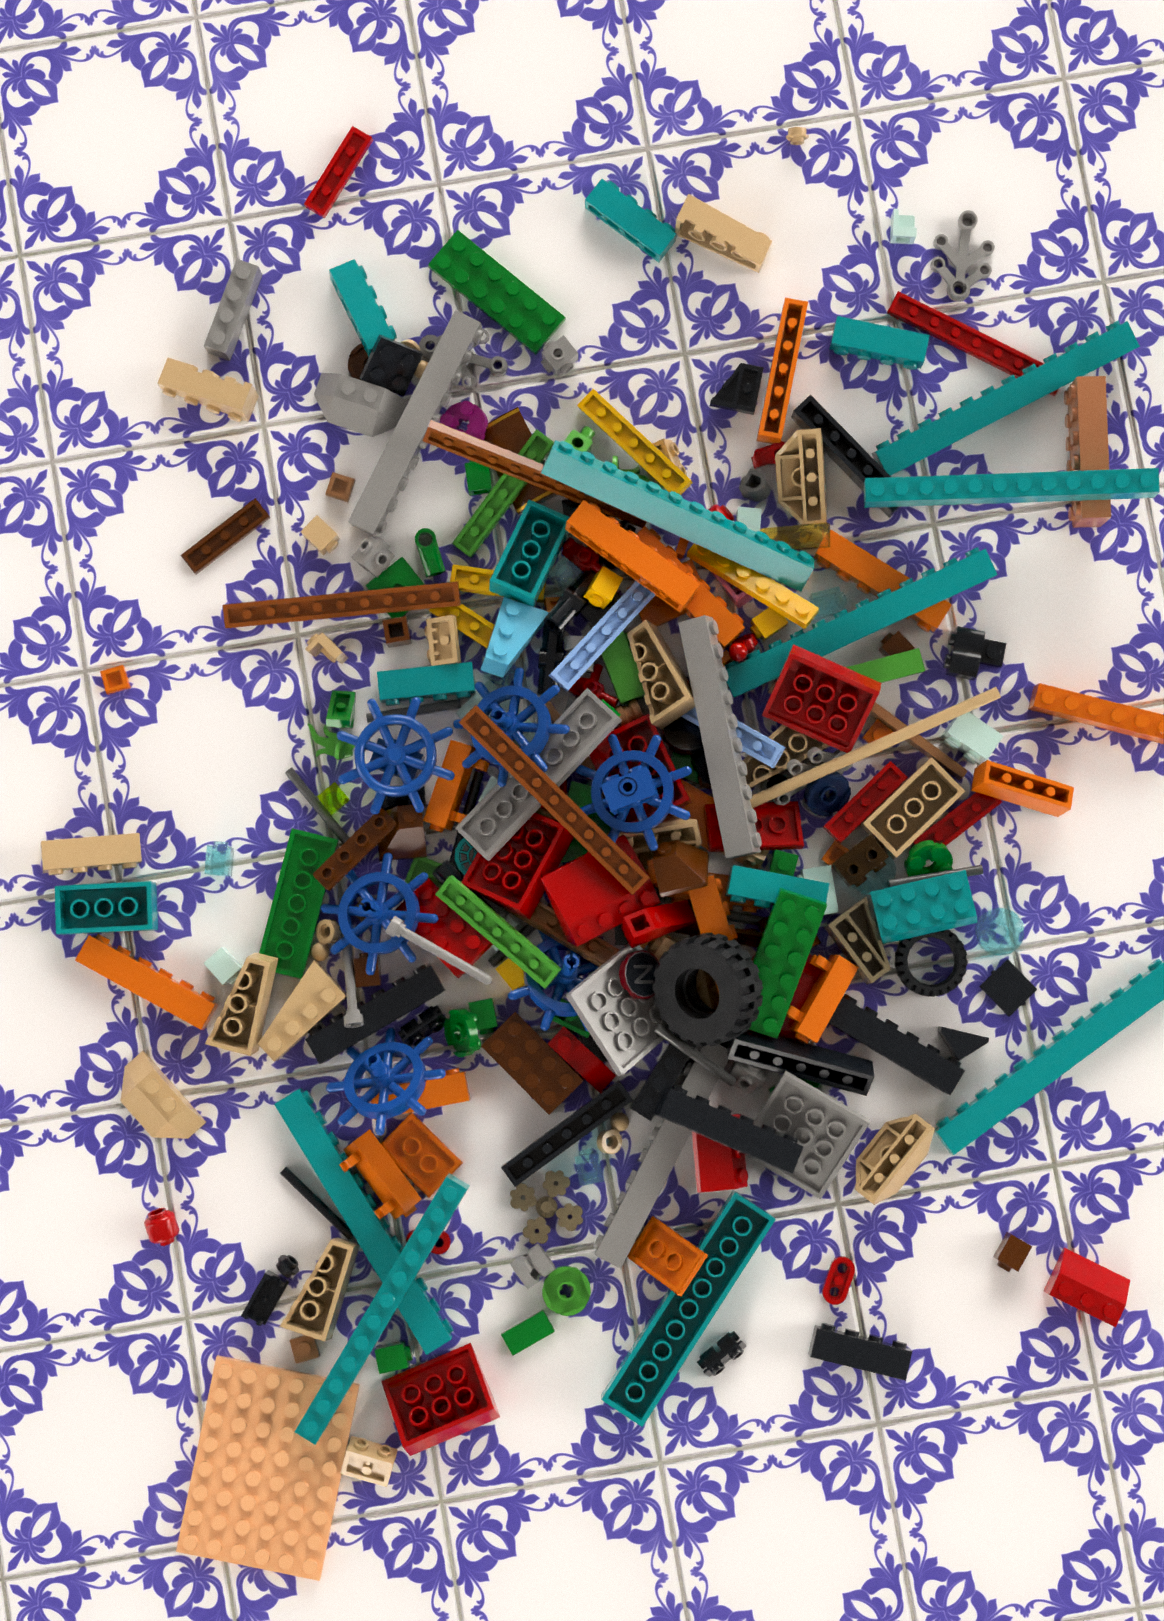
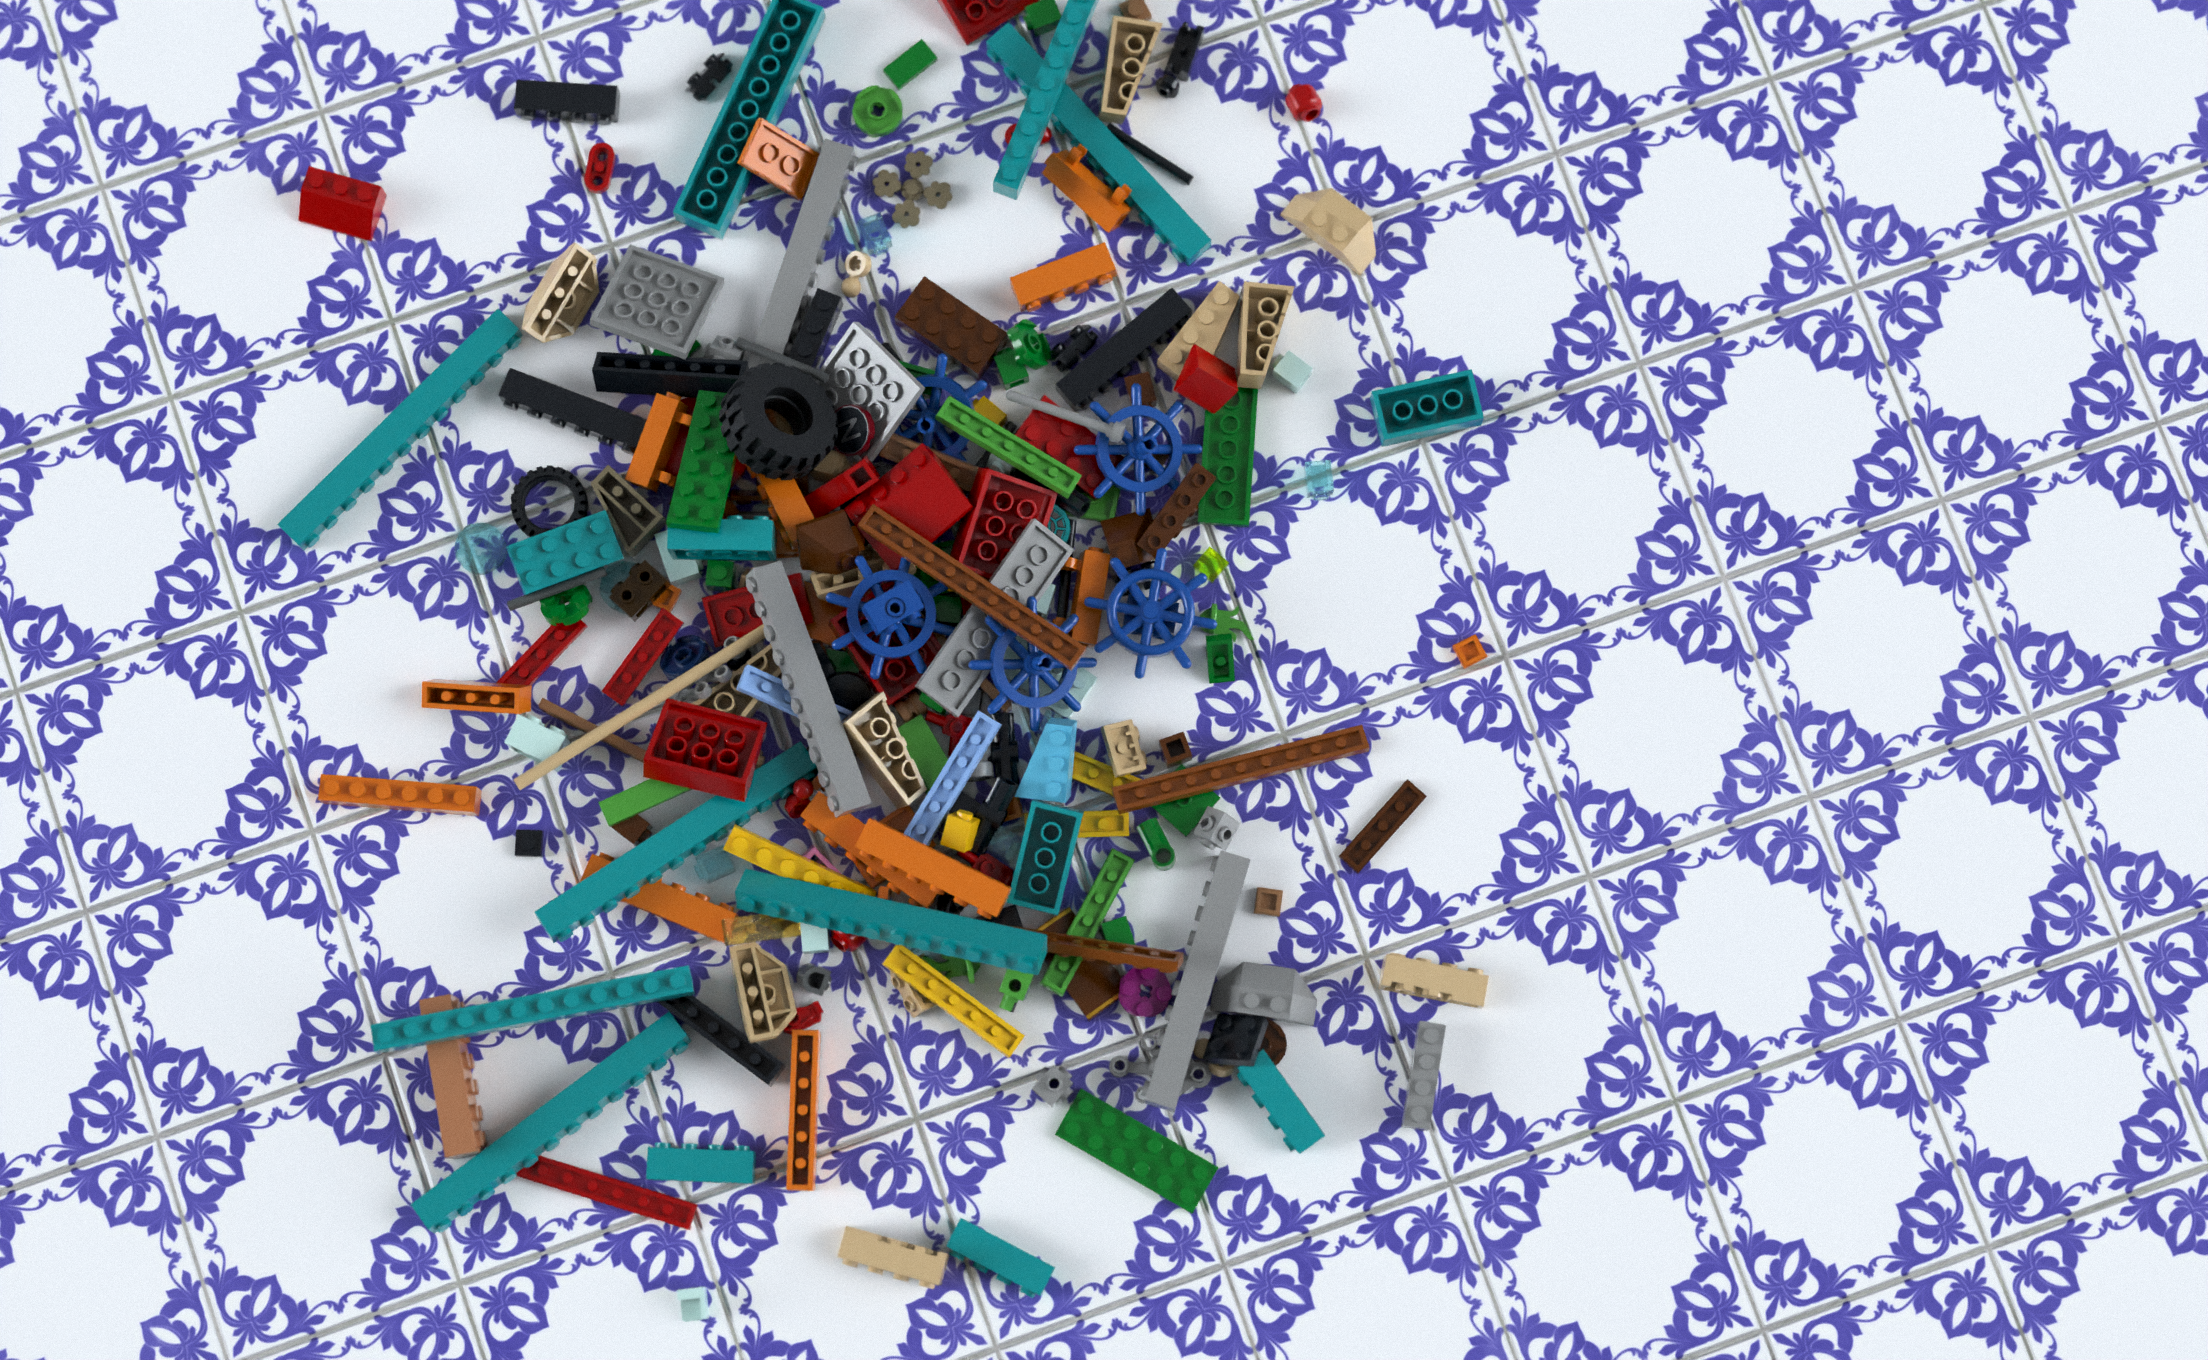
camera: 170 degrees right, 5 degrees down
tan wedge [40,833,142,875] -> none
orange brick [75,933,219,1030] -> none
dark grey bar [285,767,350,844] -> none
tan brick [300,515,340,556] -> none
red plate [304,126,373,218] -> none
tan bracket [305,632,348,664] -> none
tan plate [310,919,340,961] -> none
blue piece [326,1028,446,1136] -> none
light grey piece [341,932,364,1028] -> none
dark grey bar [366,699,461,723] -> none
teal brick [377,662,476,706] -> none
orange tile [381,1112,463,1198] -> none
black brick [501,1080,633,1187] -> none
light grey wheel [510,1243,556,1289] -> none
red slope [548,1027,616,1093] -> none
black brick [655,1085,804,1174] -> none
red slope [692,1114,748,1193] -> none
black wing [710,363,764,415] -> none
yellow brick [750,608,789,642] -> none
tan brick [860,757,965,859] -> none
orange plate [862,719,894,753] -> none
light grey plant [930,210,995,302] -> none
black slope [937,1026,989,1061] -> none
black brick [943,626,986,681] -> none
black piece [979,959,1037,1017] -> none
reddish brown brick [993,1232,1032,1273] -> none
none -> red slope [1173,344,1238,414]

